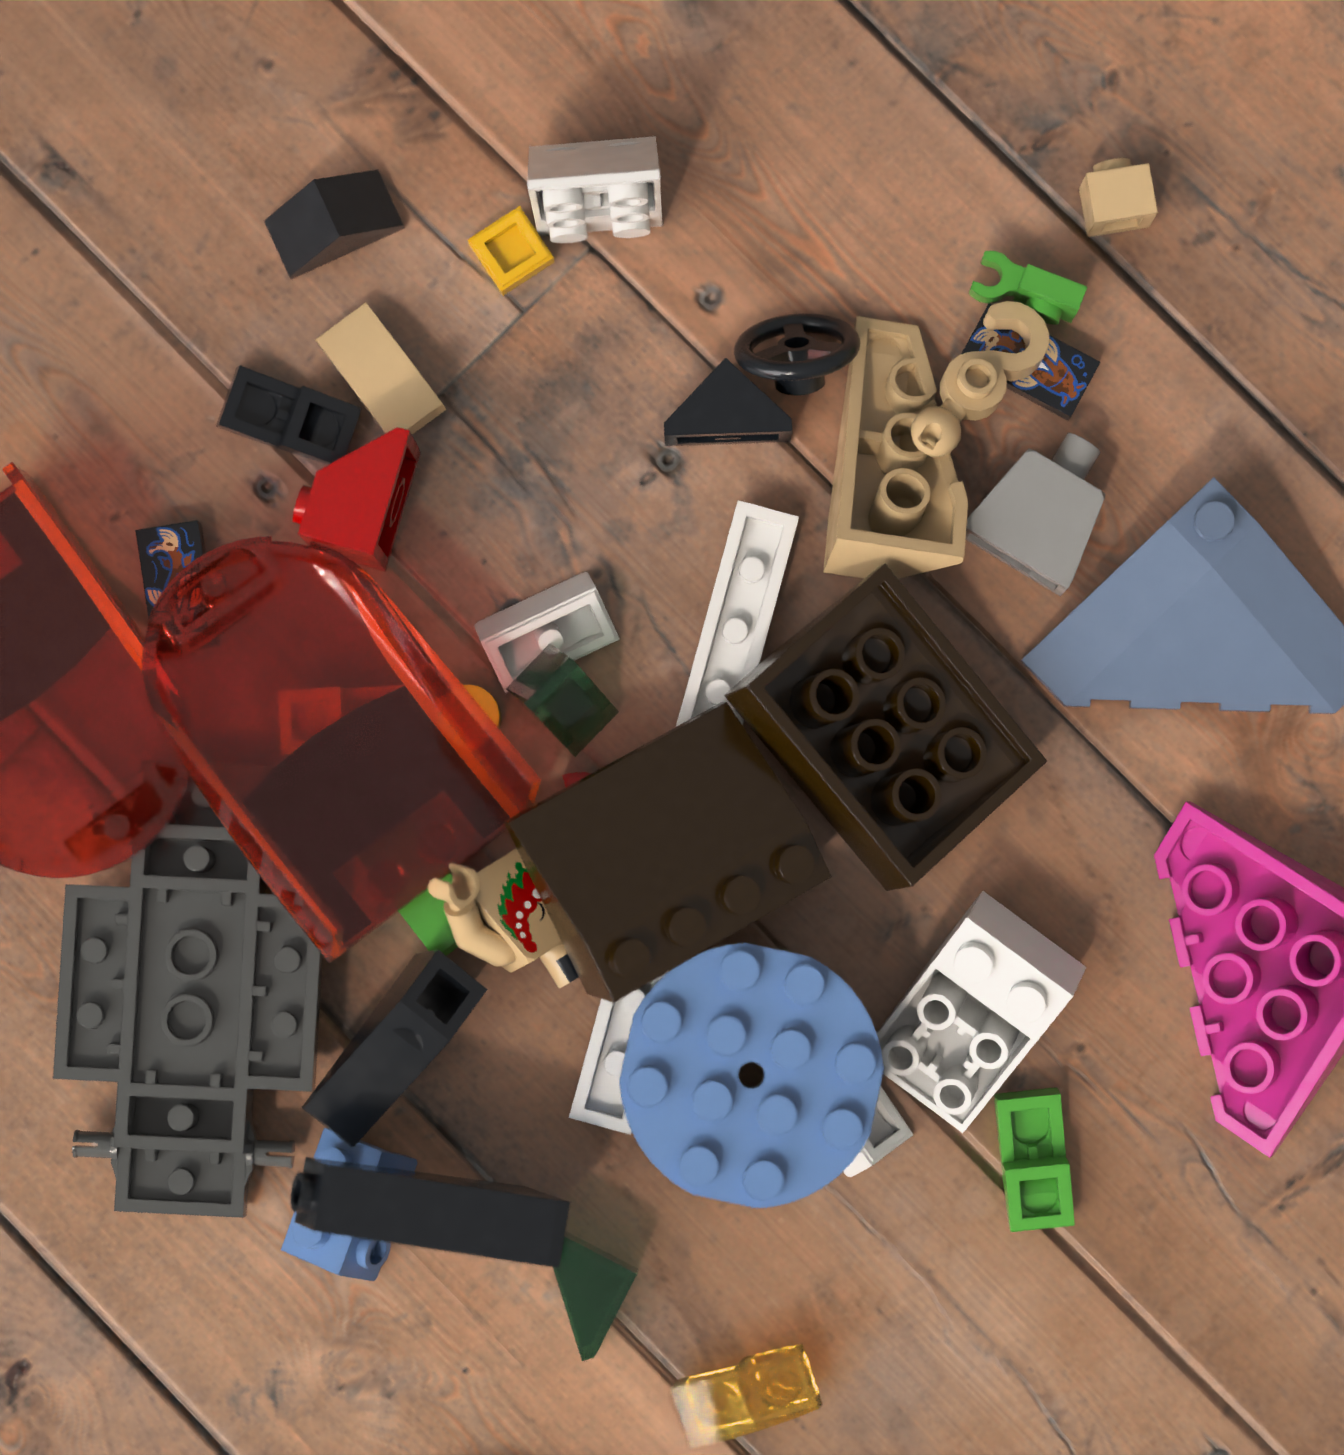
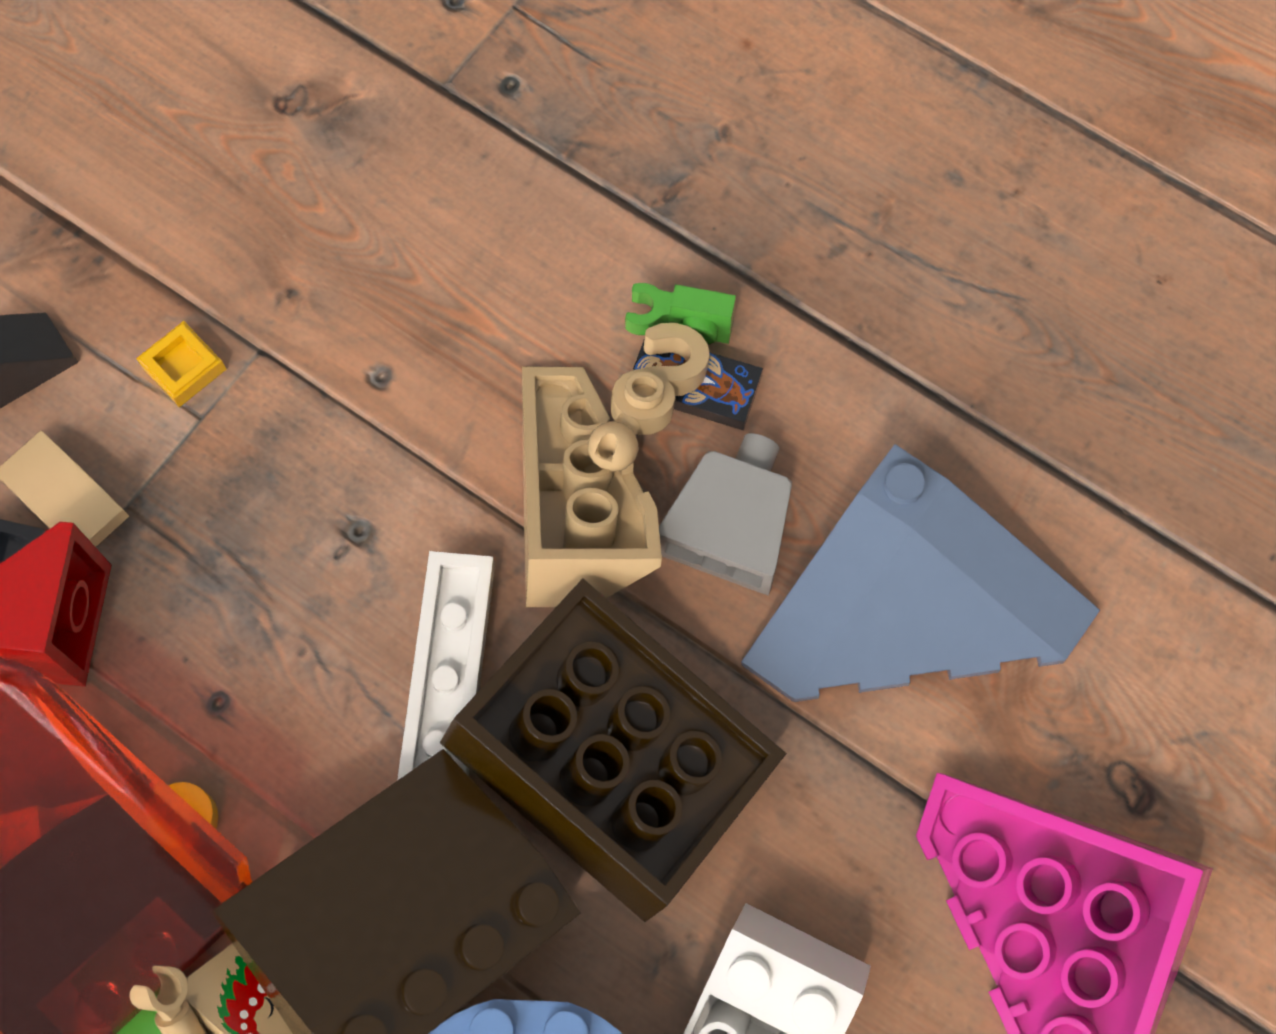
camera: 15 degrees left, 15 degrees down
white slope [474,572,620,693] -> none
clear green slope [506,644,619,757] -> none
white slope [527,136,662,243] -> none
black slope [664,358,792,446] -> none
black piece [734,314,861,395] -> none
tan plate [1079,158,1158,237] -> none

